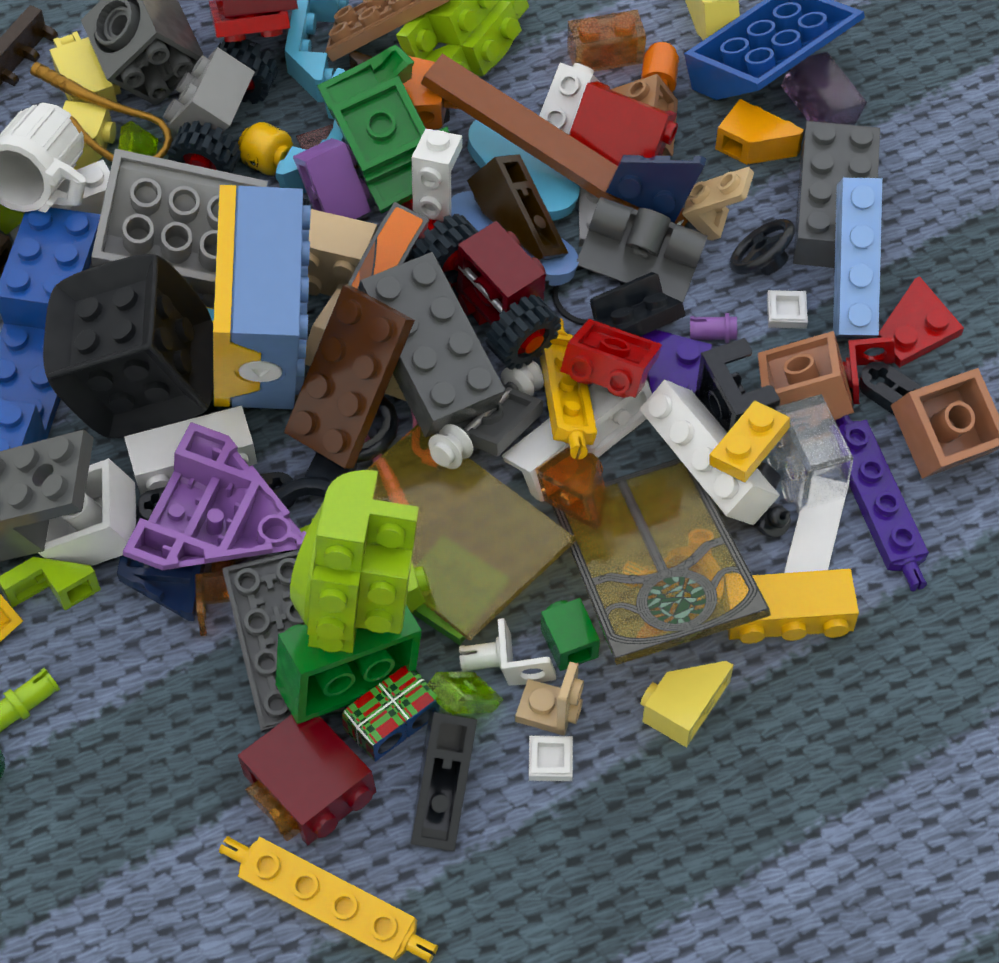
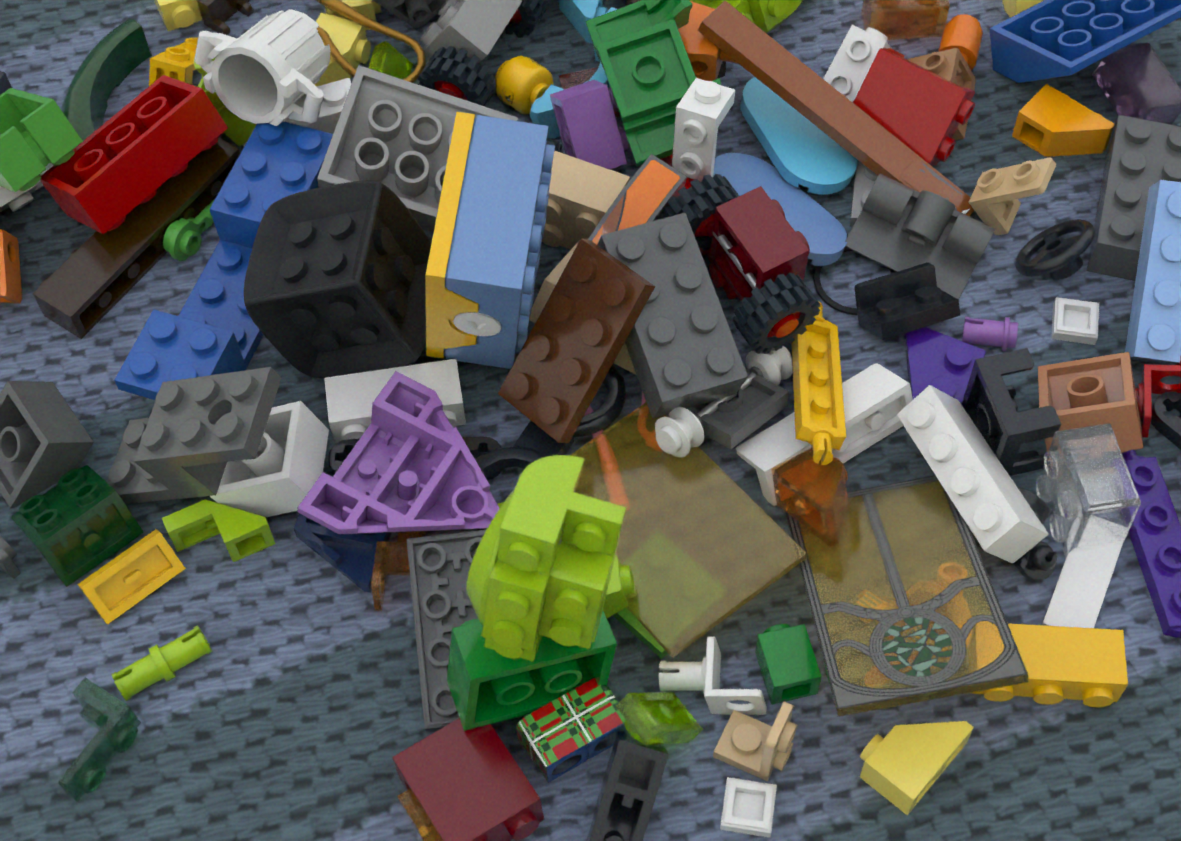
camera: 10 degrees right, 0 degrees up
dark brown slope [467,154,568,261] -> none
red plate [560,319,662,398] -> none
dark blue wing [606,155,706,223] -> none
yellow plate [709,400,790,482] -> none

